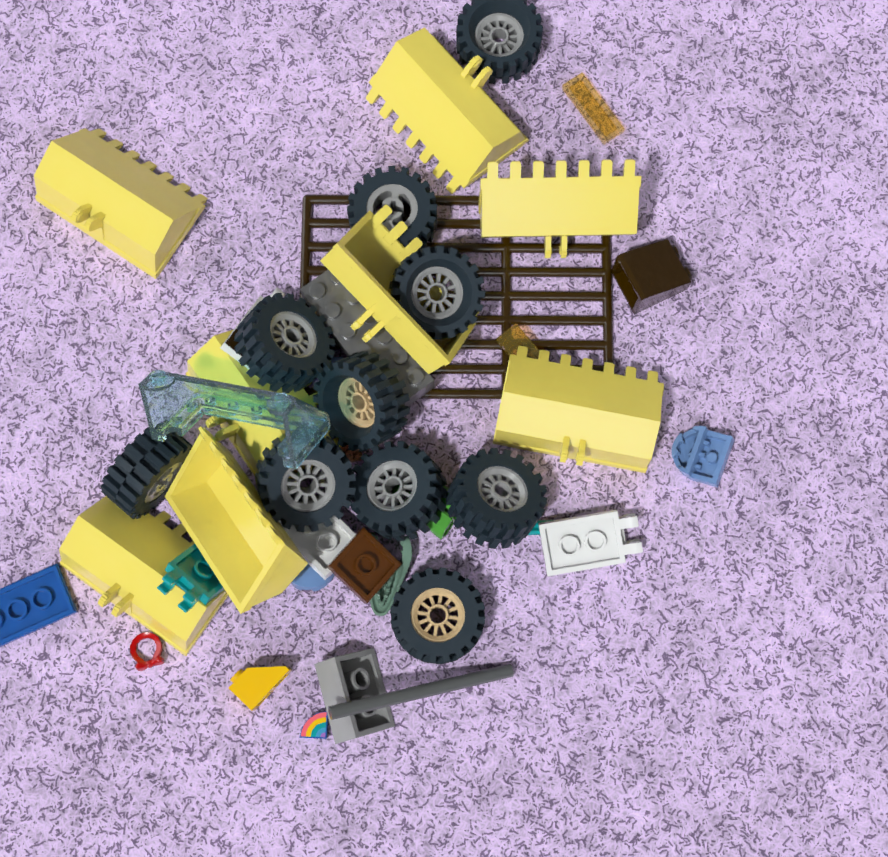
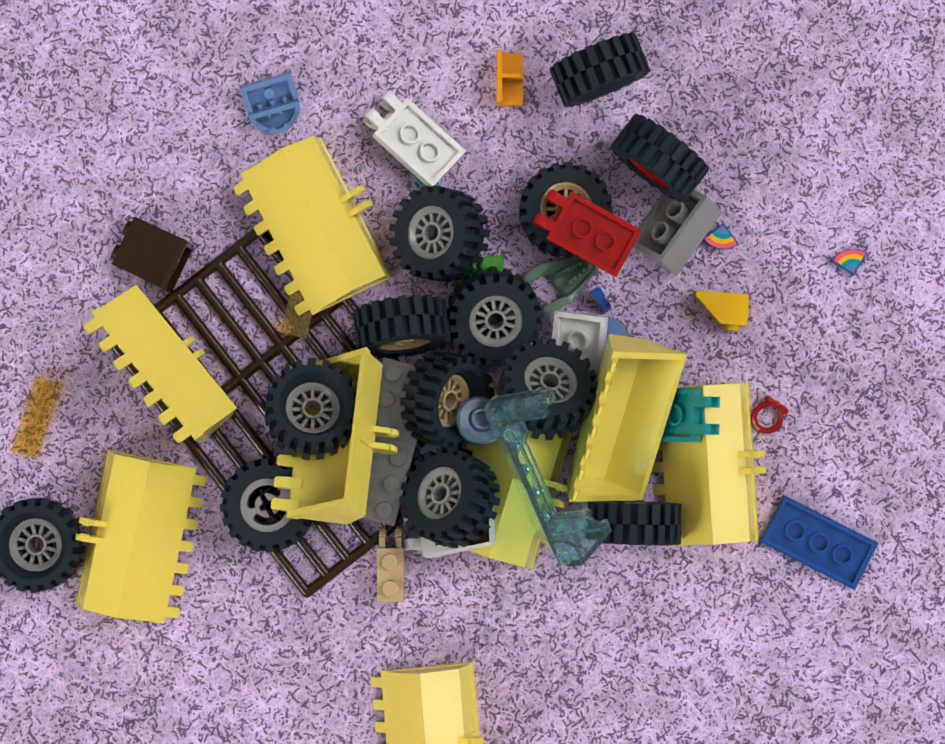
camera: 130 degrees left, 10 degrees up
reddish brown tile [327,527,401,604] -> none
dark grey piece [328,664,514,720] -> none
none -> black wheel [353,294,451,358]
none -> tan hinge [377,526,405,602]
none -> sand blue wheel [455,397,505,445]
none -> light orange panel [497,50,523,107]
none -> red tile [532,189,642,277]
none -> black wheel [549,32,651,108]
none -> blue tile [589,286,611,314]
none -> black wheel [610,114,709,203]
none -> tile [830,249,867,275]

